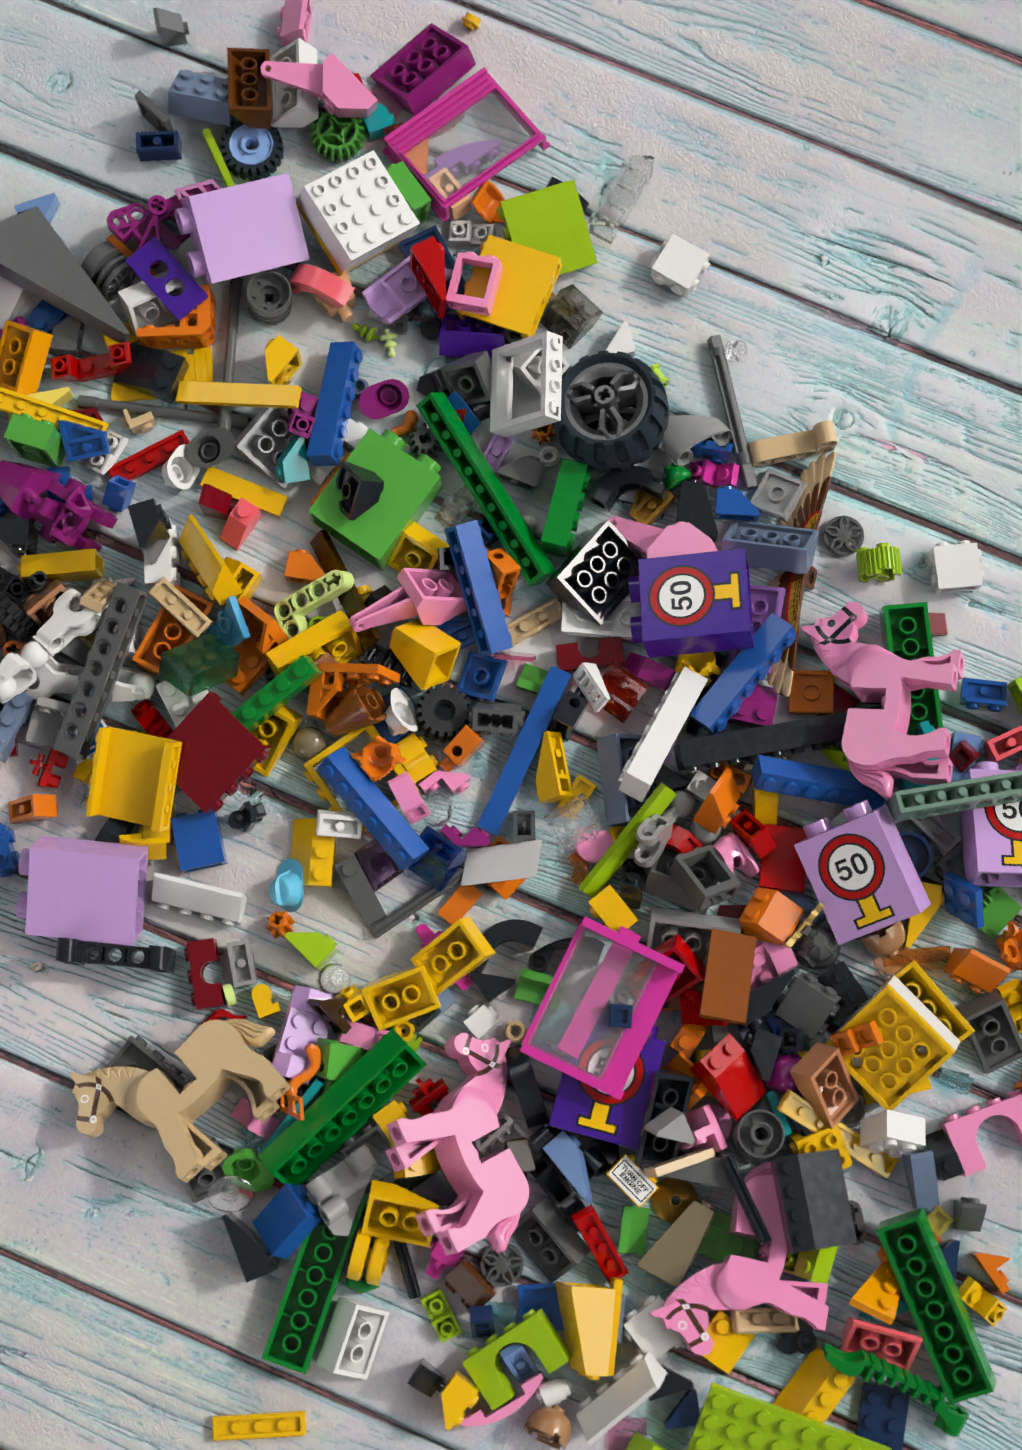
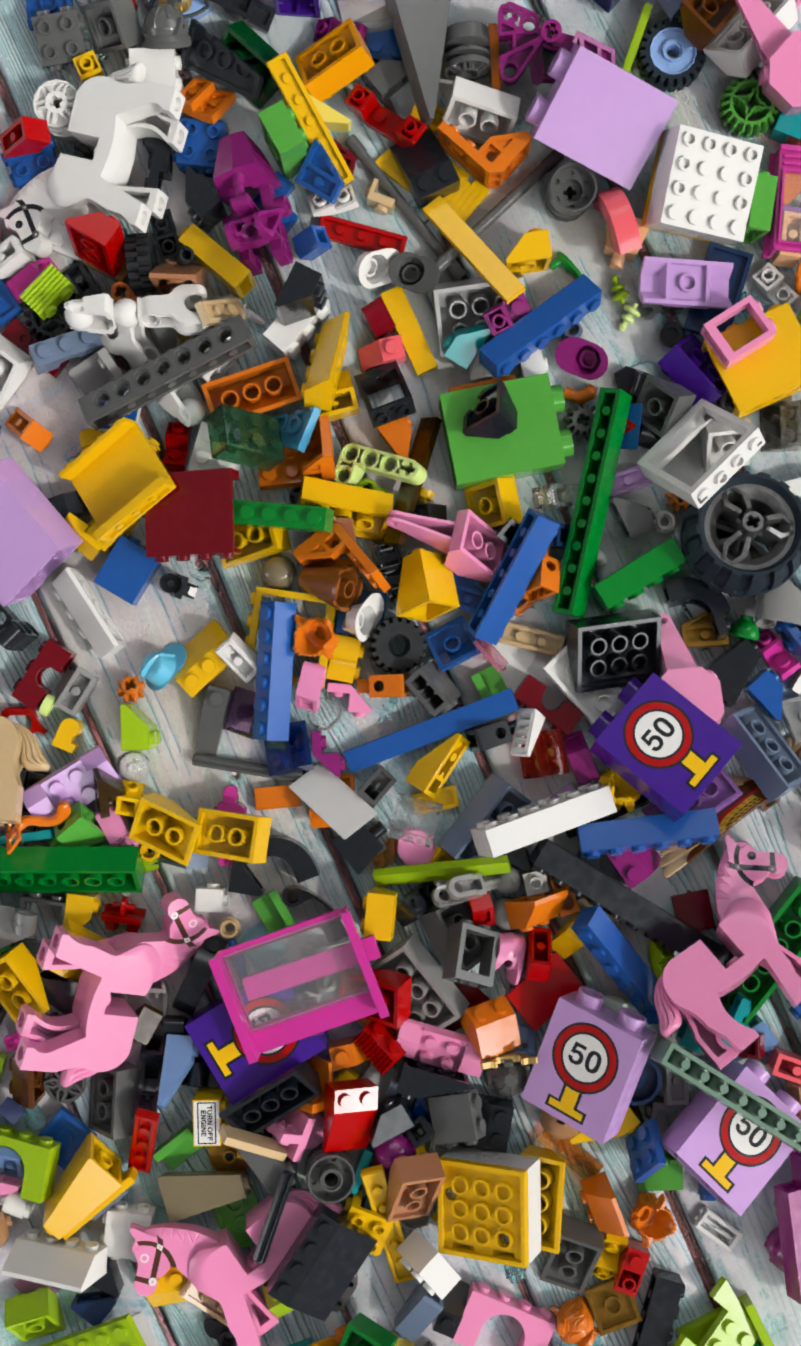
camera: 45 degrees right, 10 degrees up
red hips [29,748,69,788] -> none
dark purple piece [125,237,209,321] -> none
tan tile [148,577,212,638] -> none
red slope [409,236,446,319] -> none
dark blue tile [608,1003,633,1029] -> none
light grey slope [644,1107,695,1144] -> none
dark orange tile [699,929,757,1025] -> none
orange tile [789,670,834,715] -> none
orange slope [830,1020,884,1056] -> none
none -> black torso [331,820,388,875]
none -> black window [354,361,416,428]
none -> green bar [549,251,582,279]

